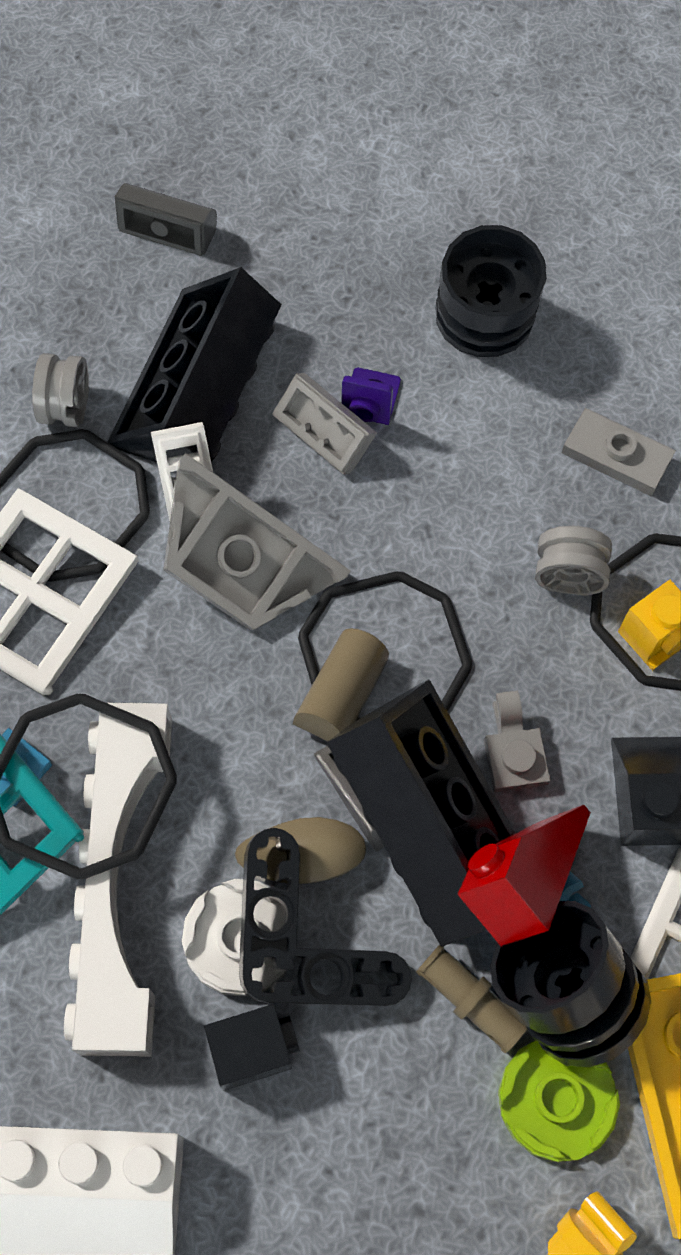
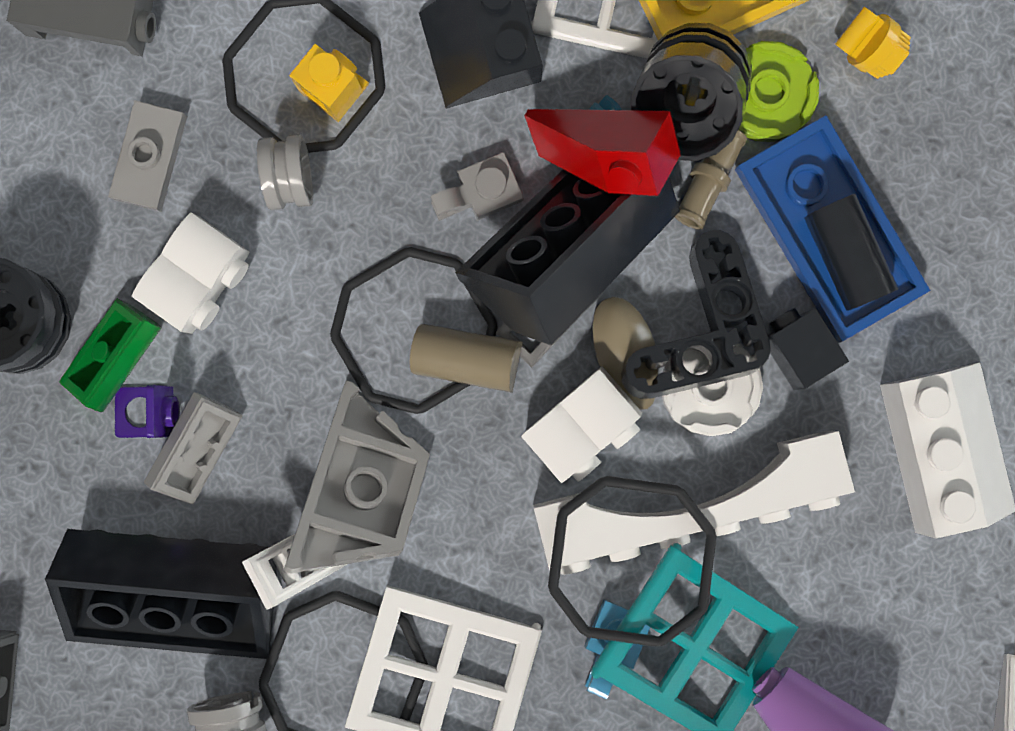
camera: 100 degrees left, 20 degrees up
none -> green brick [59,298,162,412]
none -> white brick [131,213,250,334]
none -> white brick [521,366,642,483]
none -> blue plate [735,115,931,343]
none -> black brick [804,194,899,311]

